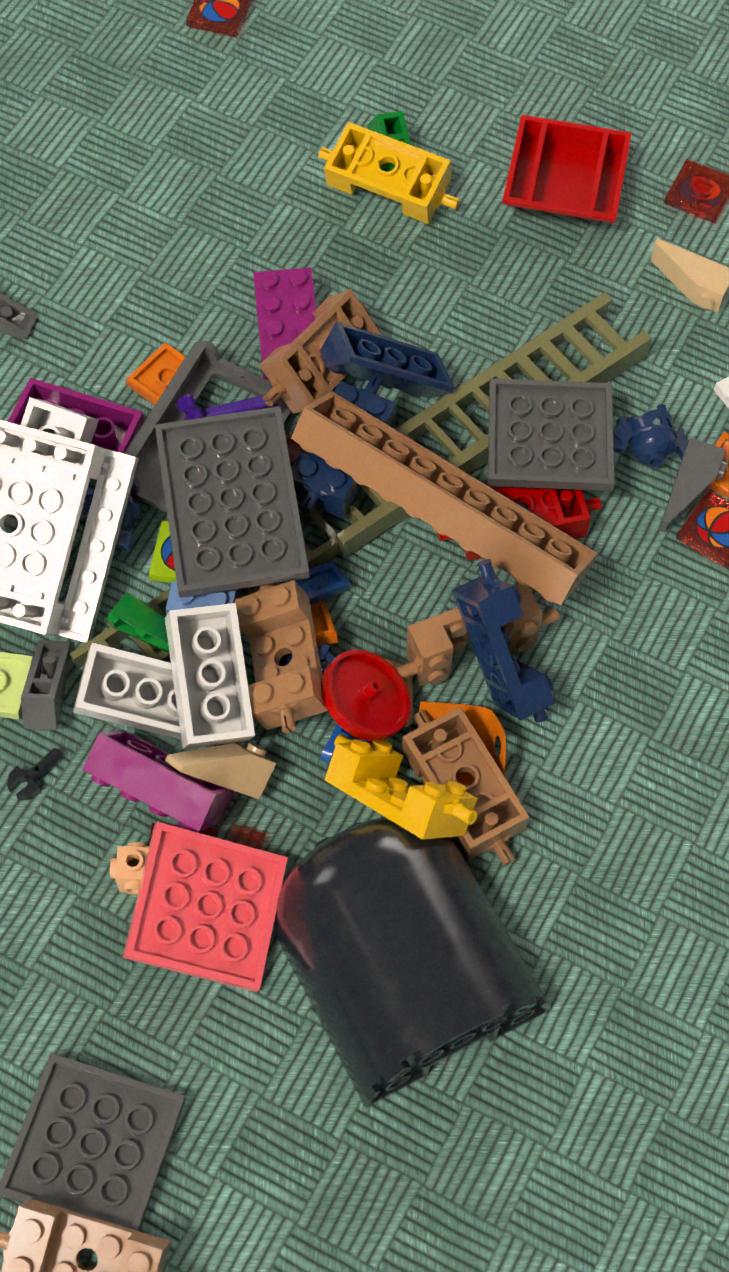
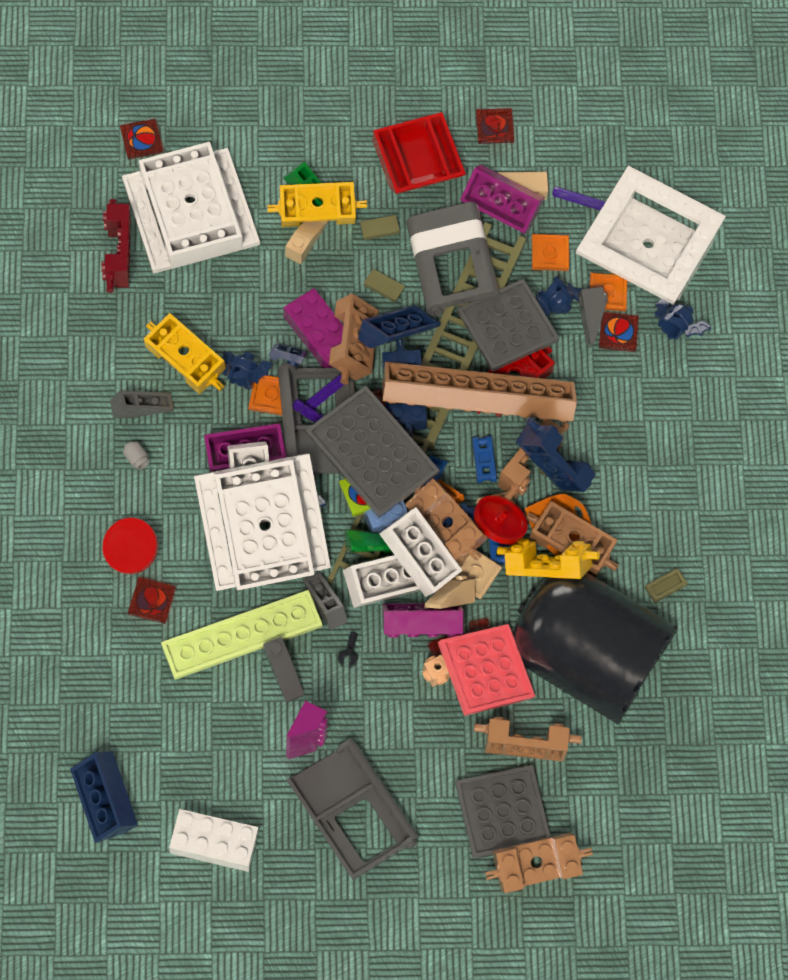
camera: 35 degrees left, 5 degrees up
none -> dark red brick [101,199,131,293]
none -> white piece [122,142,260,274]
none -> yellow brick [143,313,226,395]
none -> dark blue helmet [223,351,274,390]
none -> dark blue plate [269,343,307,366]
none -> tan slope [285,221,329,265]
none -> olive tile [360,215,400,240]
none -> olive tile [363,269,405,303]
none -> dark grey piece [406,202,500,316]
none -> tan tile [452,552,502,600]
none -> magenta brick [460,164,545,234]
none -> blue plate [472,435,496,483]
none -> medium nougat brick [474,717,582,762]
none -> orange tile [532,234,569,271]
none -> olive tile [644,568,688,604]

